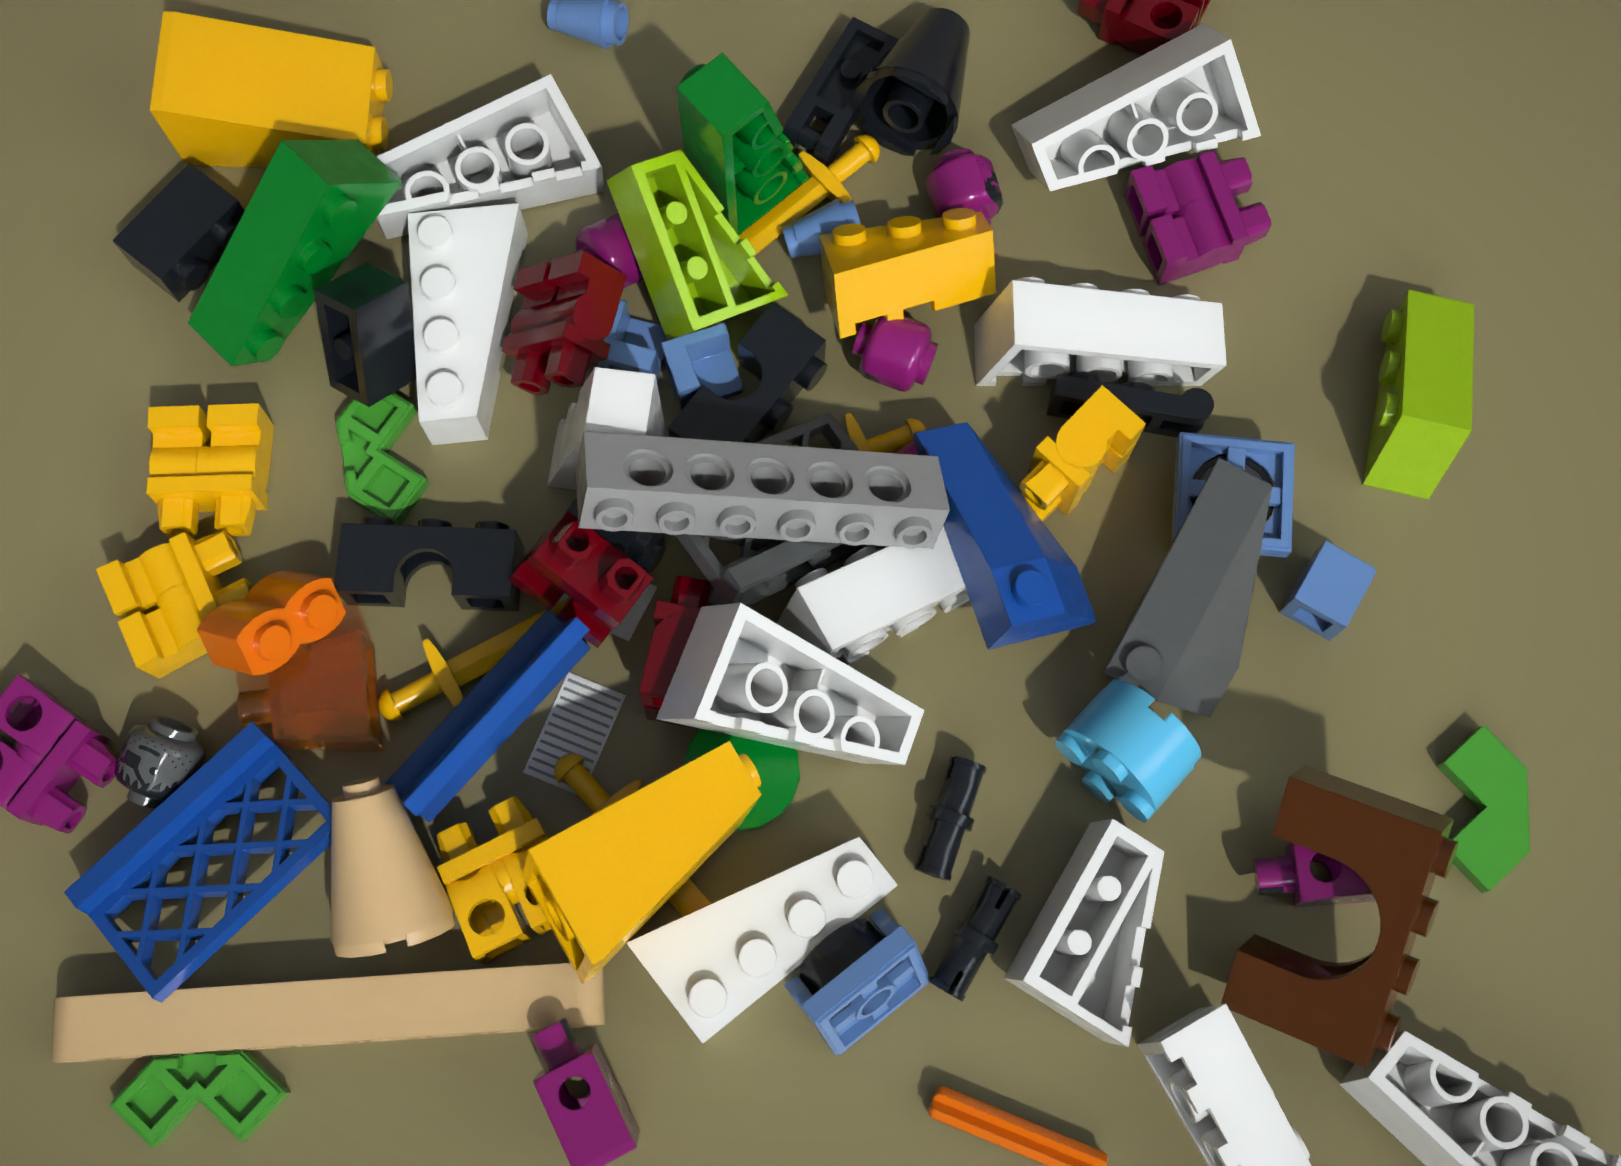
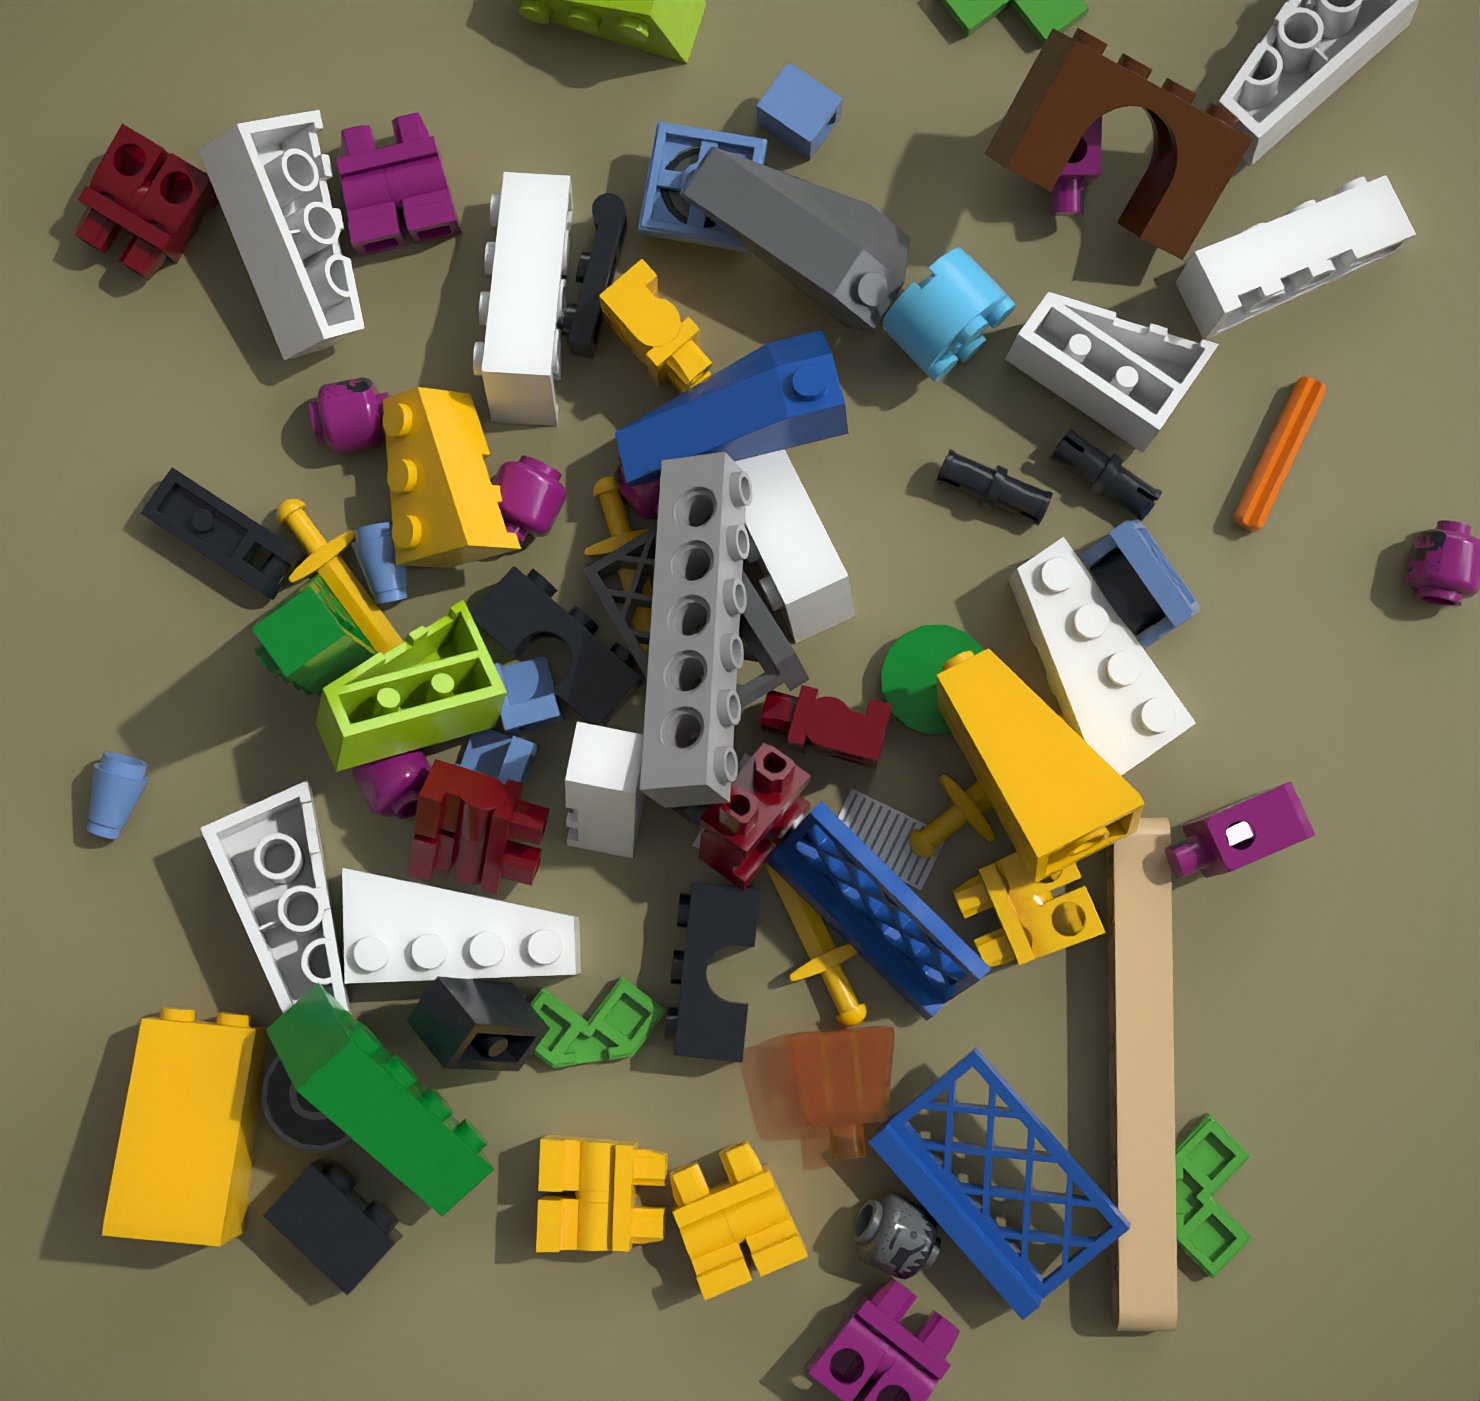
camera: 80 degrees left, 10 degrees up
orange brick [197,570,346,675] -> none
tan cone [330,776,455,958] -> none
white wedge [656,603,925,765] -> none
black cone [852,8,970,156] -> none

